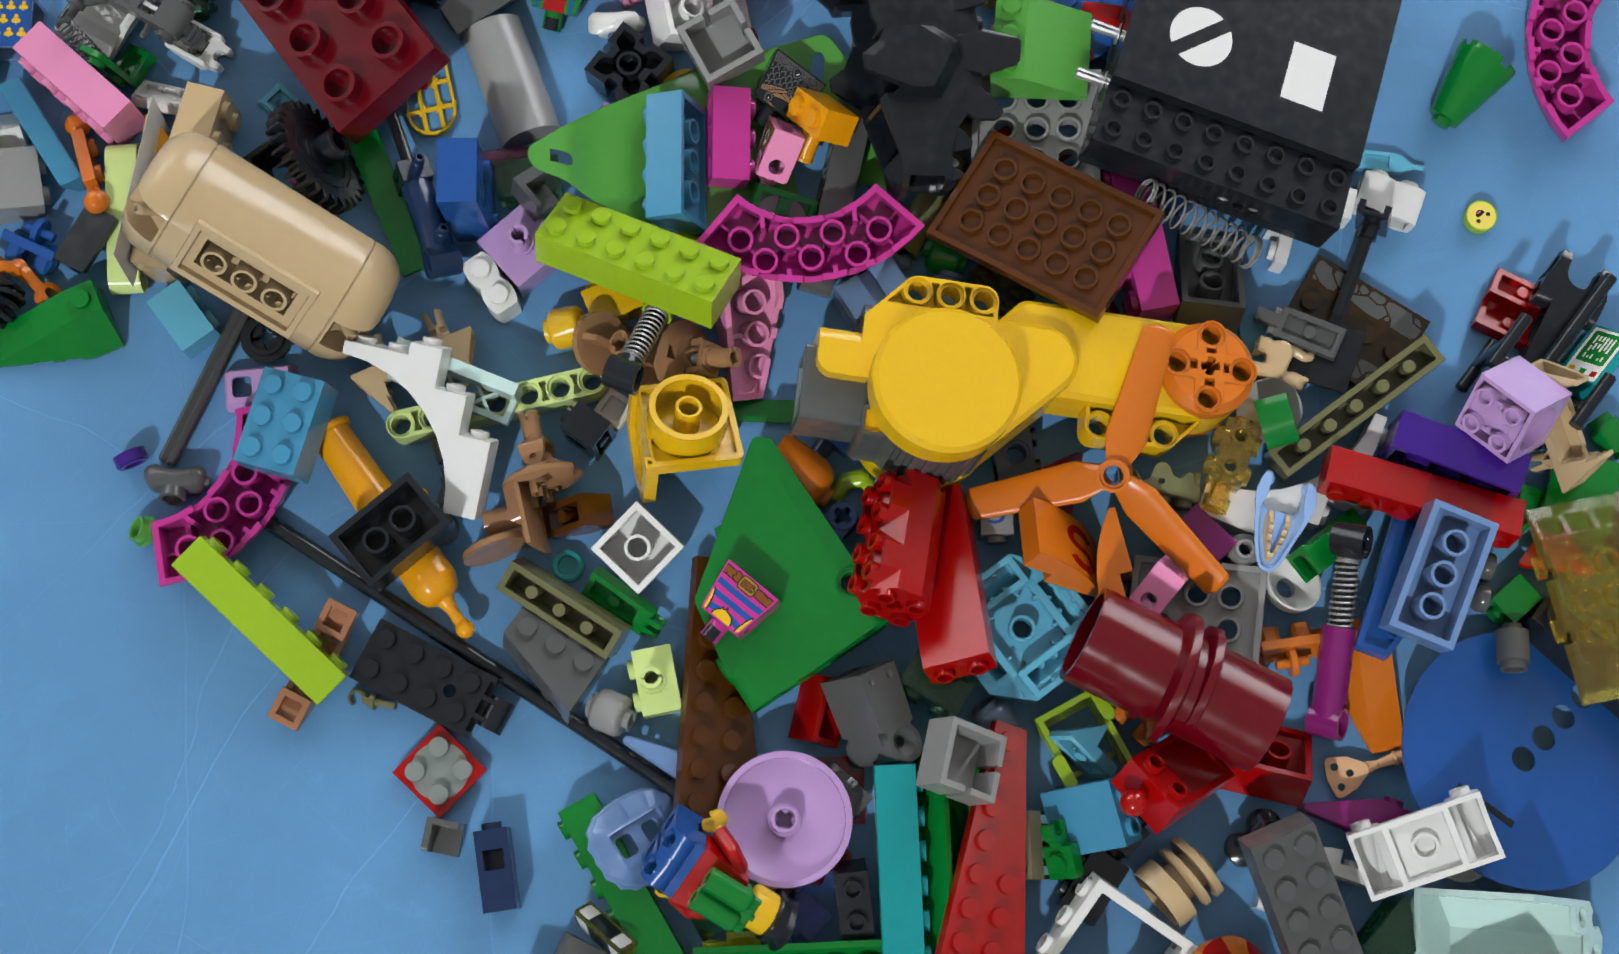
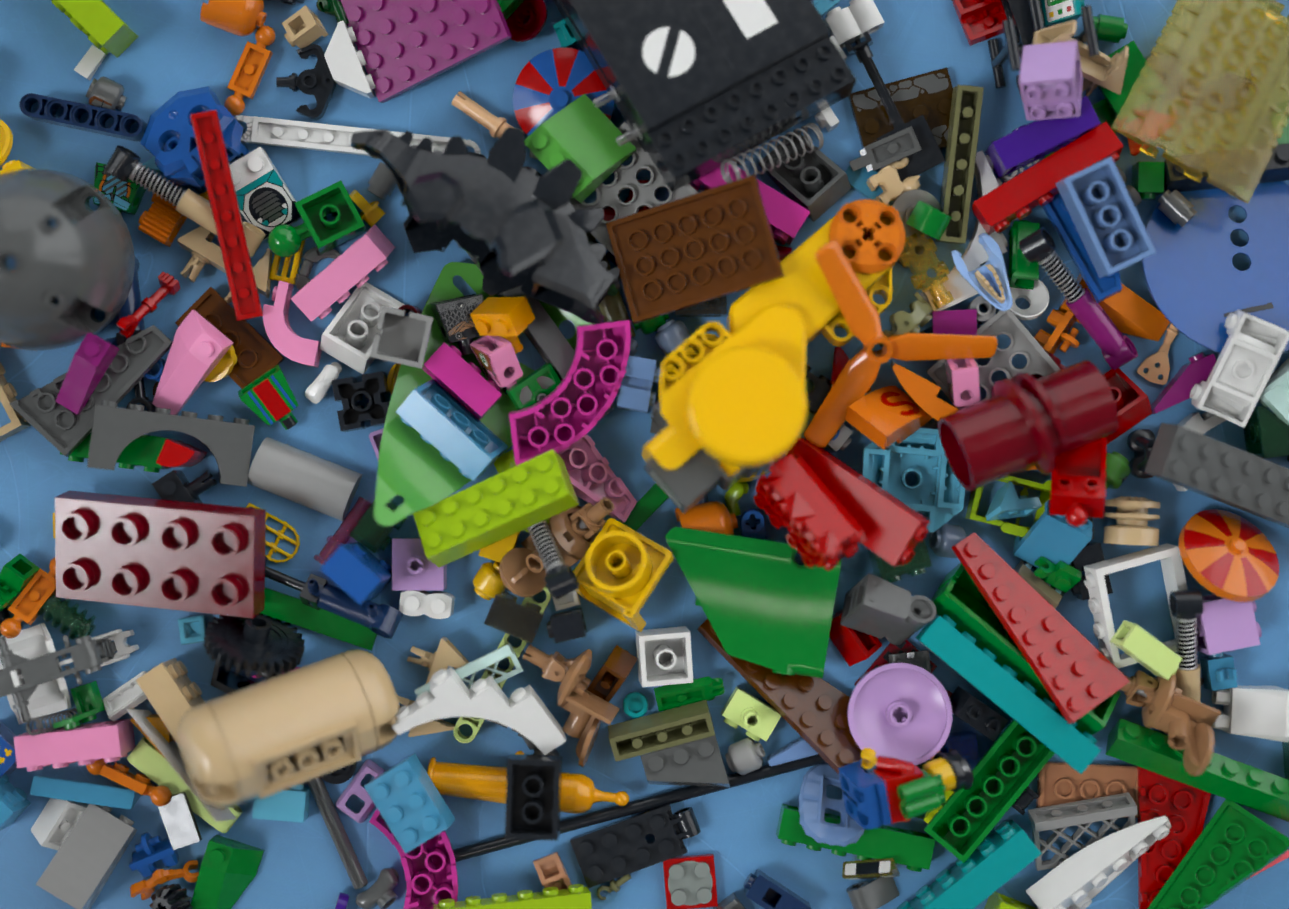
camera: 45 degrees left, 10 degrees up
dark grey panel [511,166,559,222] -> none
torso [700,559,781,645] -> none
light grey piece [916,716,1008,806] -> none
none -> clear smoke brick [484,591,545,644]
none -> bright green head [1105,451,1131,490]

